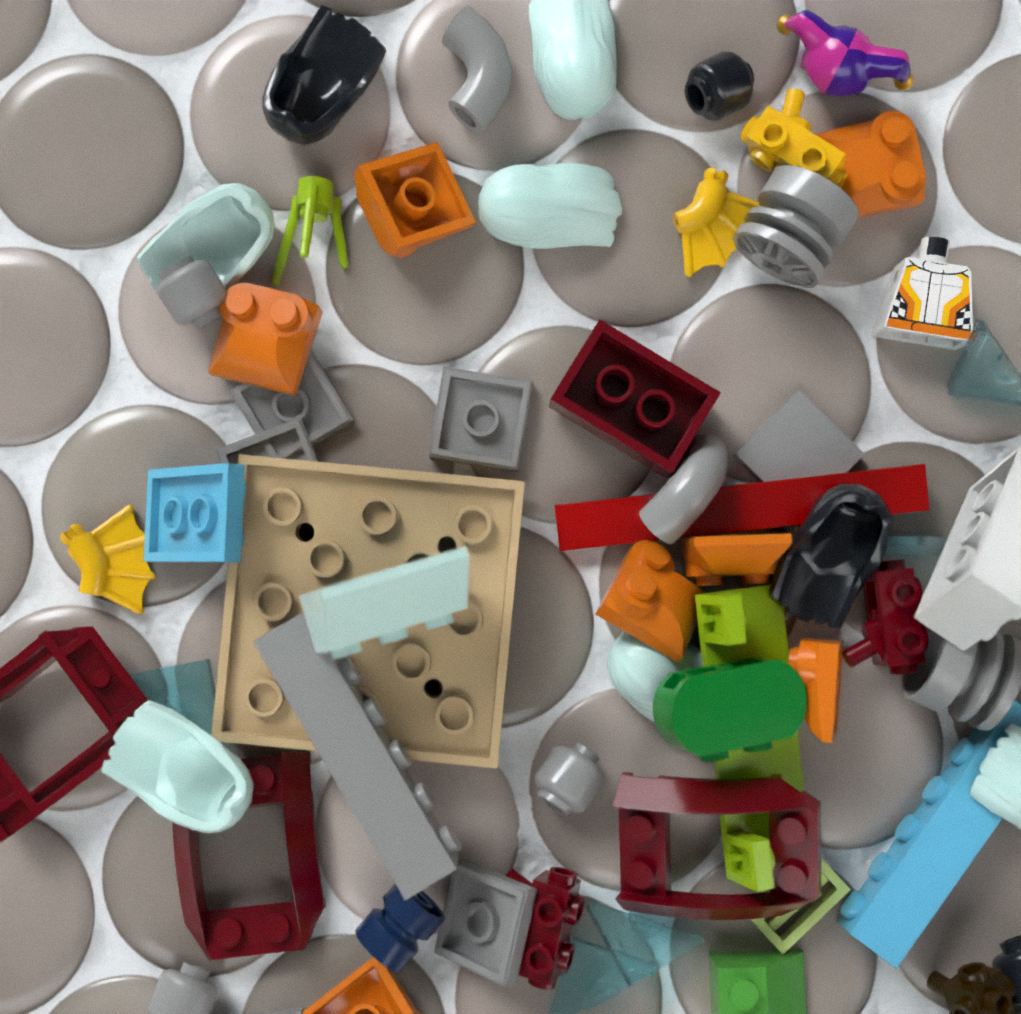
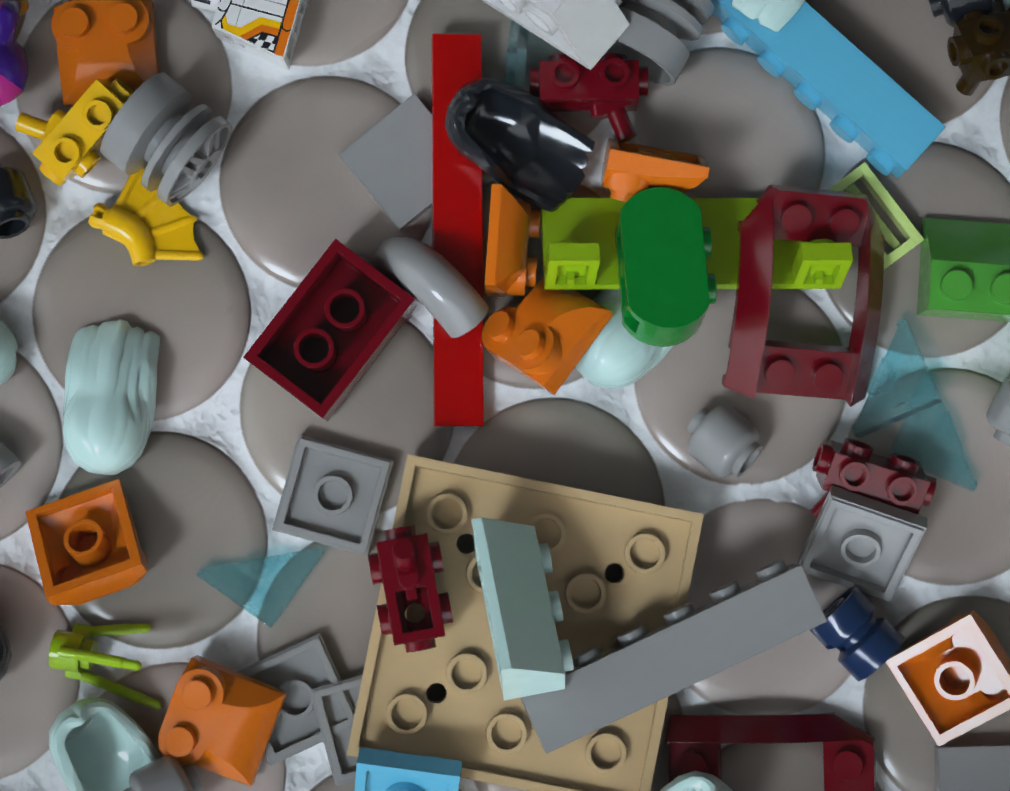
camera: 85 degrees left, 0 degrees up
none -> clear light blue tile [196,548,325,628]
none -> dark red brick [368,525,453,653]

